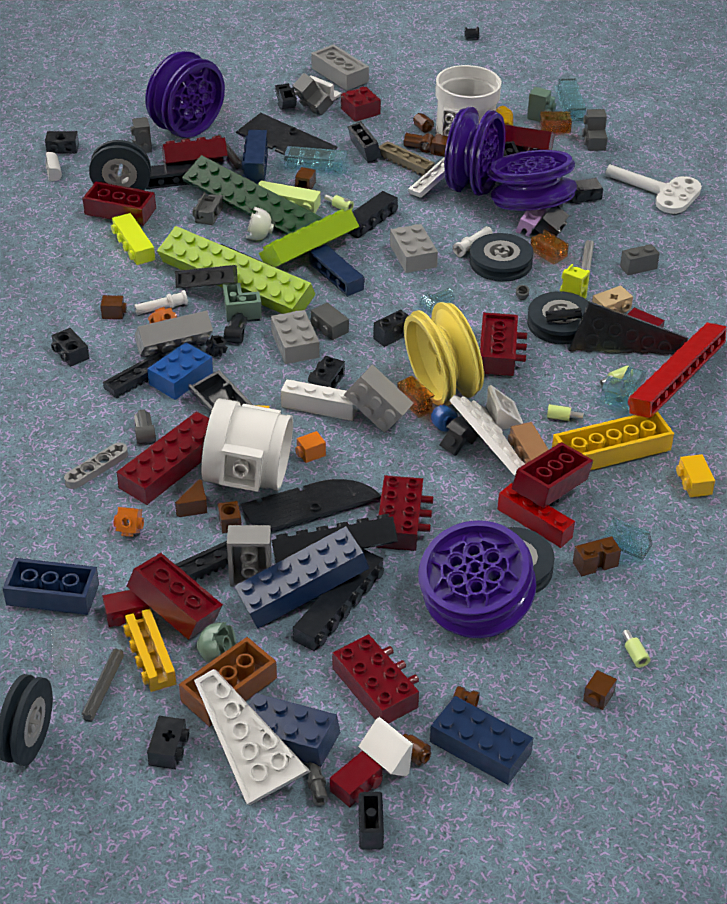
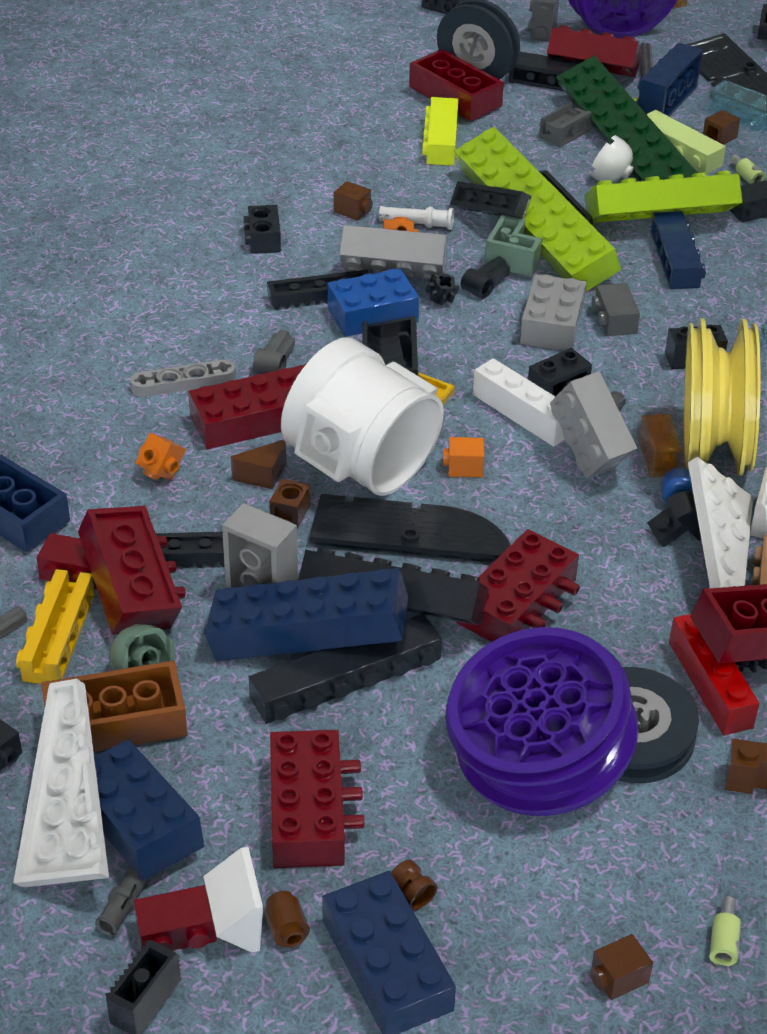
camera: 30 degrees right, 0 degrees up
white brick [46,152,62,181] -> none

